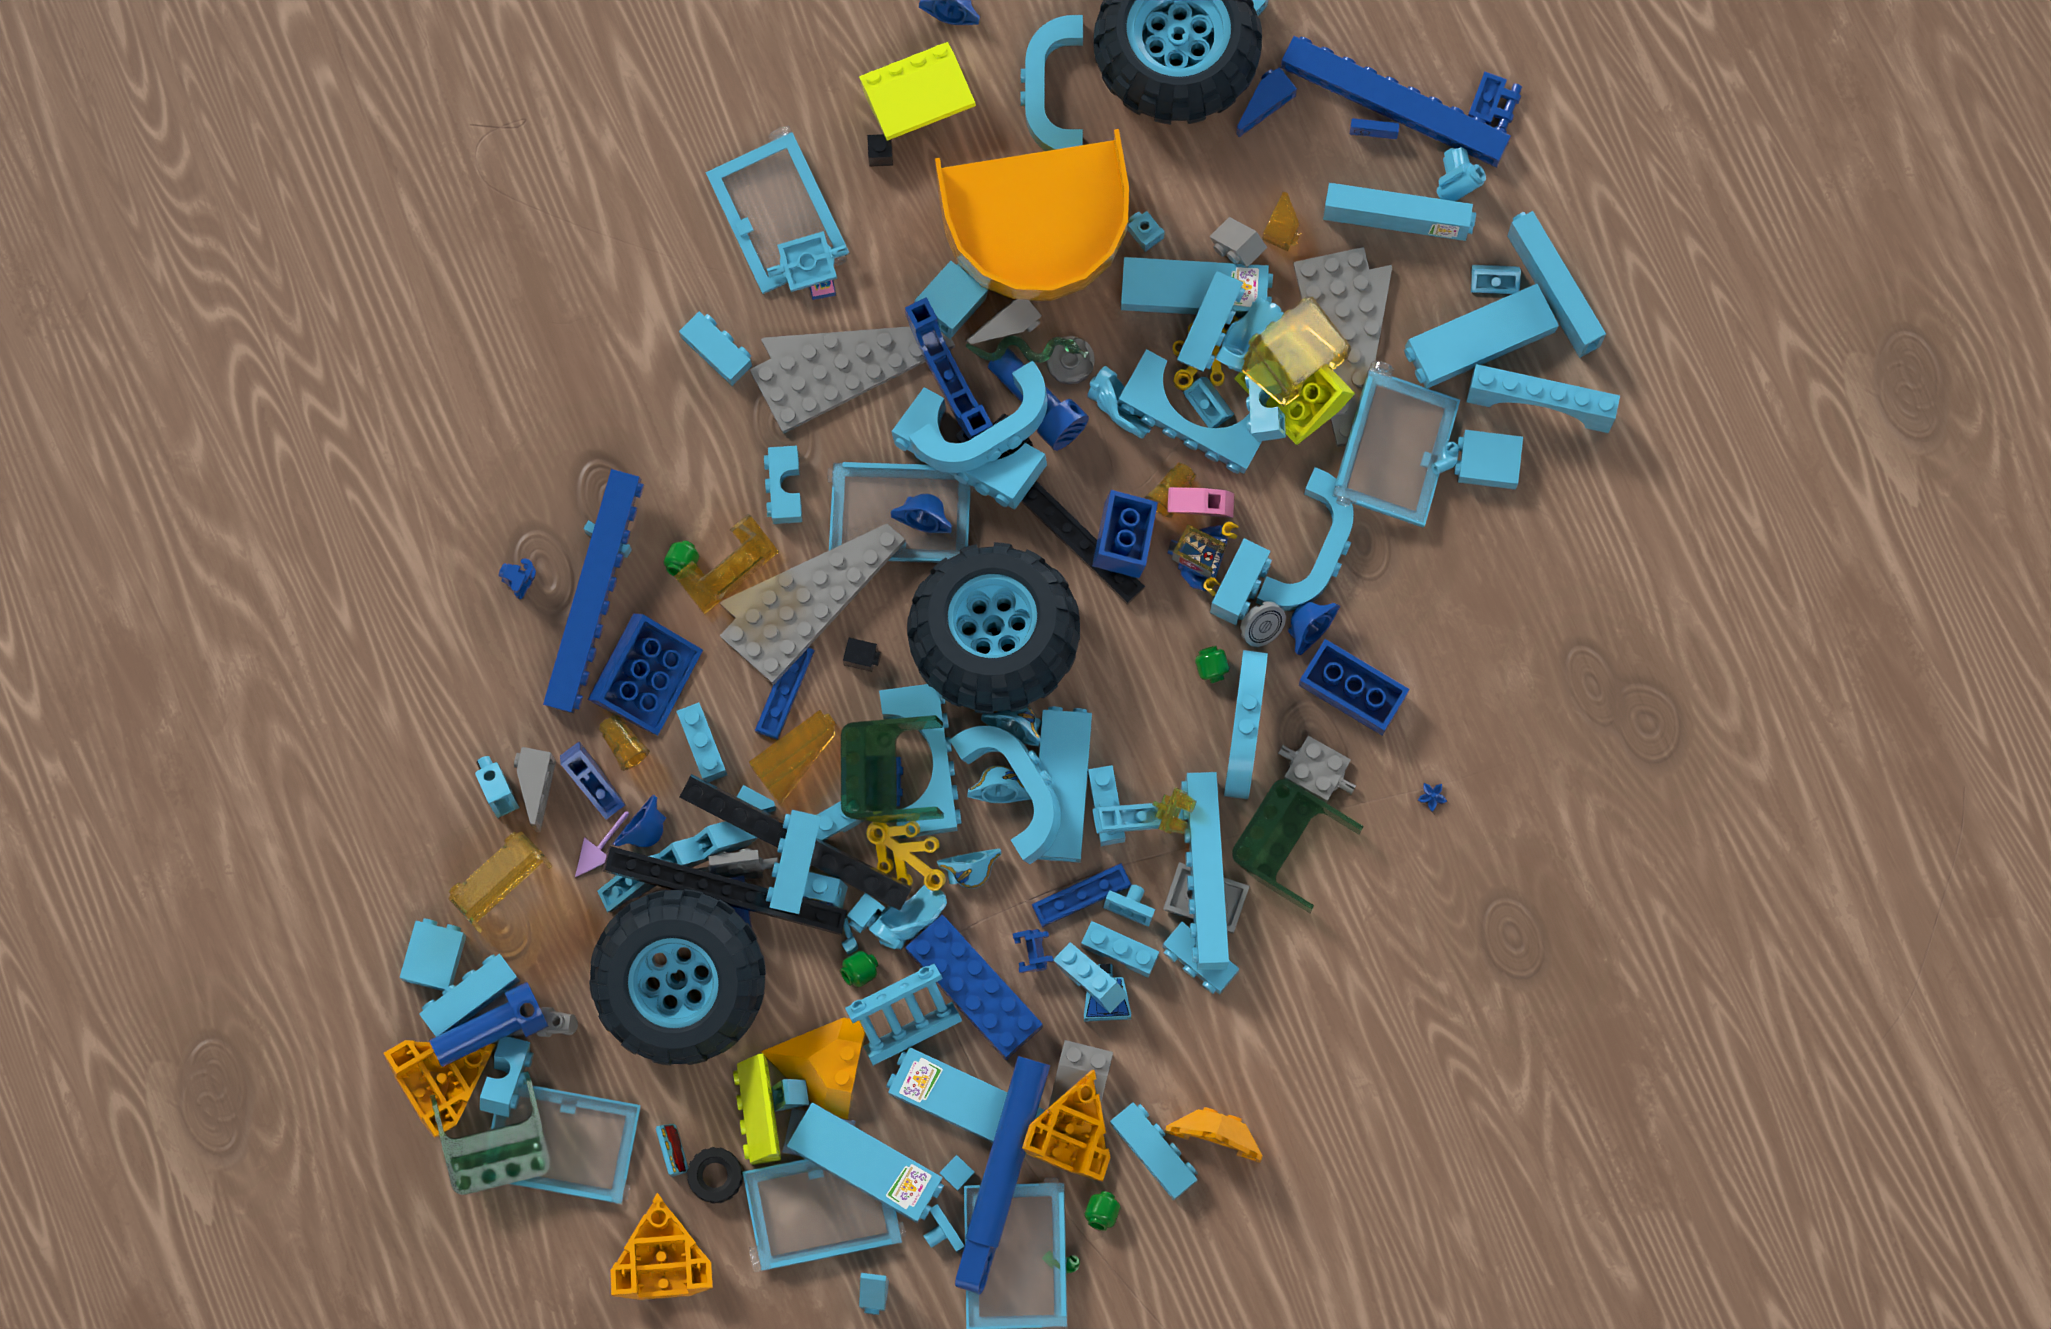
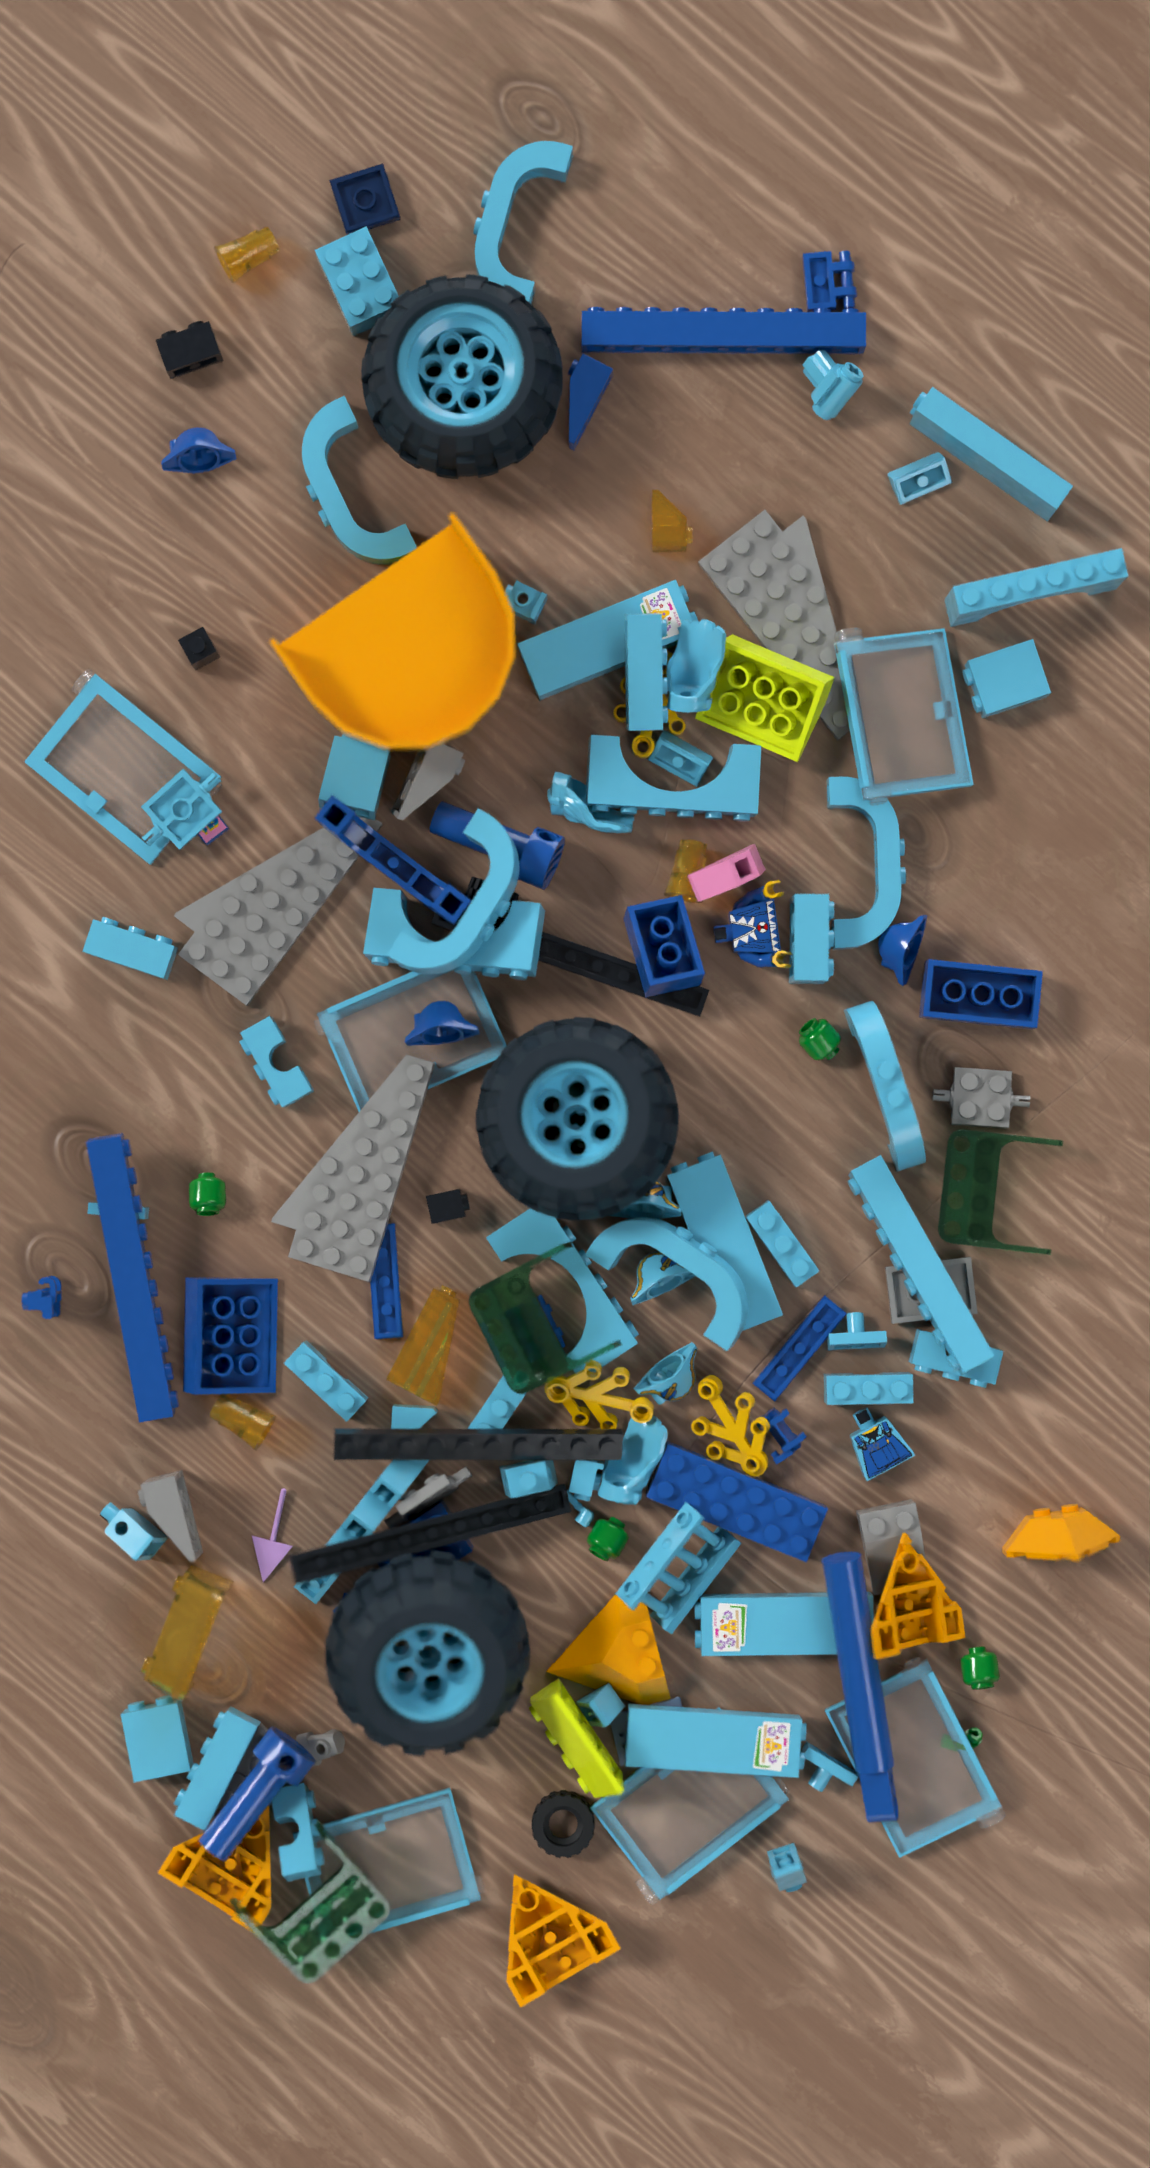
camera: 25 degrees left, 10 degrees up
blue slope [560,741,625,819] -> none
blue hat [612,795,666,847] -> none
slope [655,1124,689,1177] -> none
clear yellow windscreen [674,514,779,614] -> none
medium azure brick [766,810,821,914] -> none
neon yellow slope [859,42,976,141] -> none
medium azure tile [939,1155,975,1191] -> none
clear green animal [966,336,1089,363] -> none
light grey tile [1046,336,1095,385] -> none
medium azure arch [1053,942,1128,1013] -> none
medium azure plate [1092,801,1186,834] -> none
medium azure brick [1110,1102,1198,1200] -> none
clear yellow hips [1152,788,1197,834] -> none
clear yellow piece [1172,525,1226,578] -> none
light grey brick [1209,217,1267,267] -> none
light grey tile [1240,601,1286,647] -> none
clear yellow windscreen [1241,297,1351,407] -> none
medium azure arch [1245,361,1286,442] -> none
medium azure brick [1323,183,1476,241] -> none
blue tile [1349,118,1399,139] -> none
medium azure brick [1404,284,1559,389] -> none
blue plant [1417,783,1447,812] -> none
medium azure arm [1431,442,1459,475] -> none
none -> yellow plant [691,1375,770,1476]

